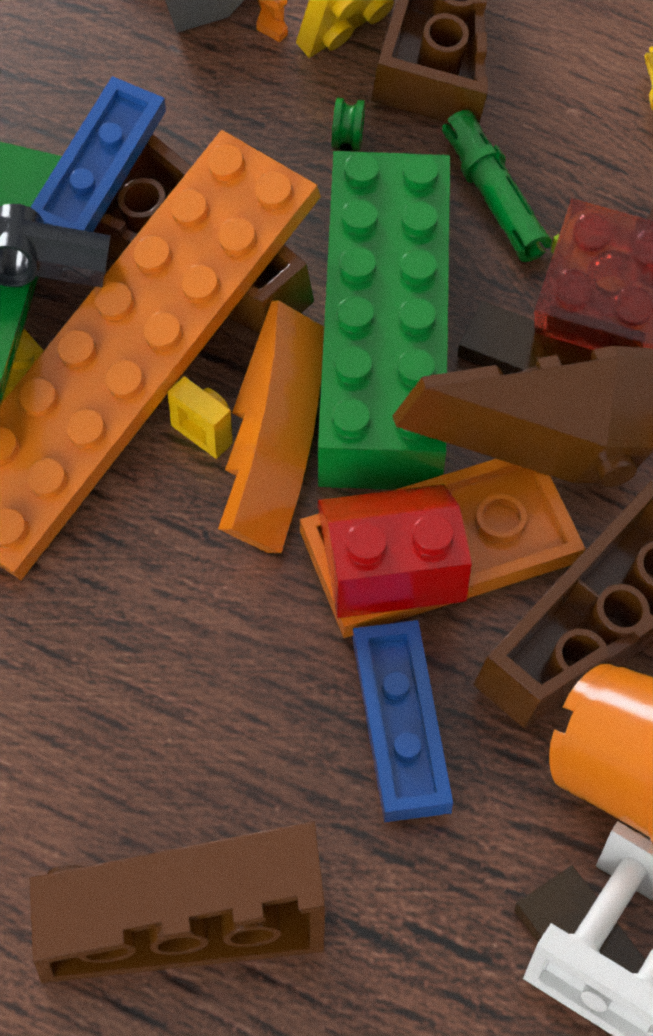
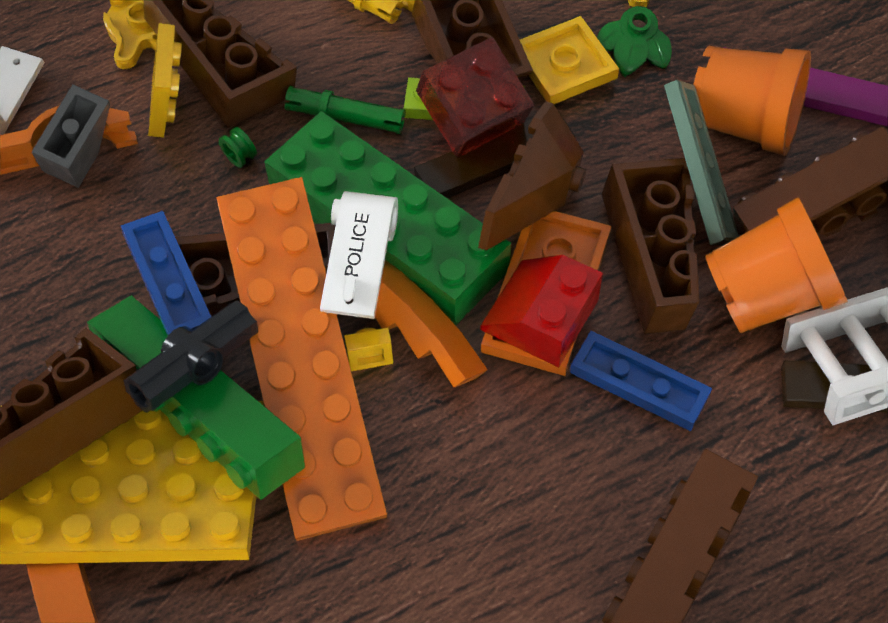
camera: 50 degrees left, 0 degrees up
none -> white door [320,191,398,319]

